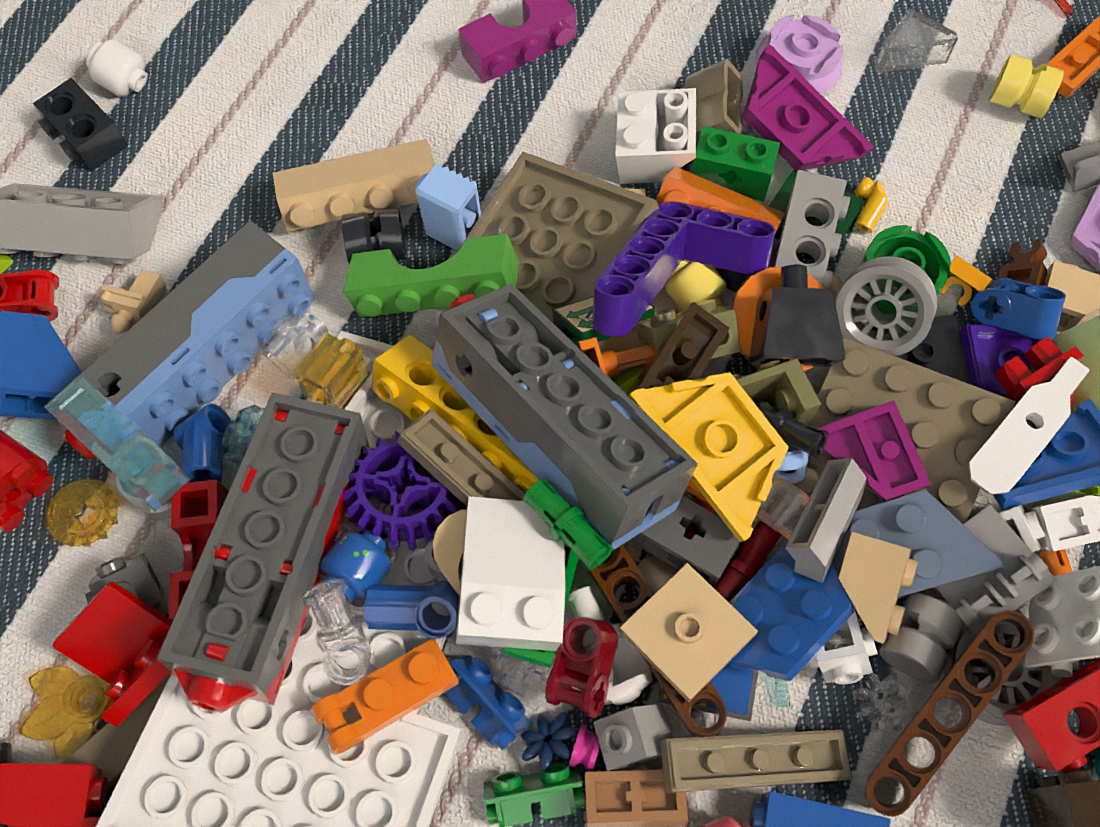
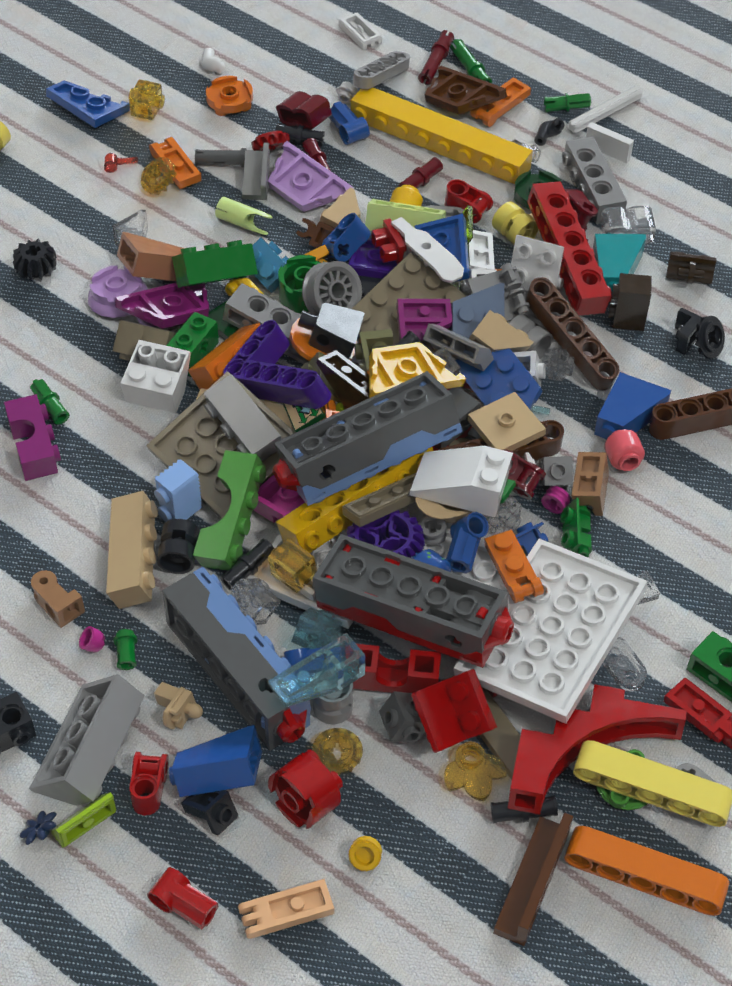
camera: 80 degrees left, 15 degrees down
clear connector [302,578,372,685] -> none
dark blue plant [521,712,579,770] -> none
green pin [523,478,613,571] -> none
dark tan tile [660,730,852,793] -> none
light yellow wheel [989,53,1064,119] -> none
none -> green axle [30,379,70,425]
none -> medium nougat leg [31,570,85,628]
none -> dark pink hinge [79,626,105,653]
none -> green pin [113,629,138,670]
none -> nougat slope [117,232,184,281]
none -> clear yellow gear [141,157,177,195]
none -> green brick [172,240,258,288]
none -> light grey brick [204,374,282,461]
none -> yellowish green piece [215,197,273,235]
none -> black pin [220,538,275,591]
none -> dark azure bracket [253,237,289,293]

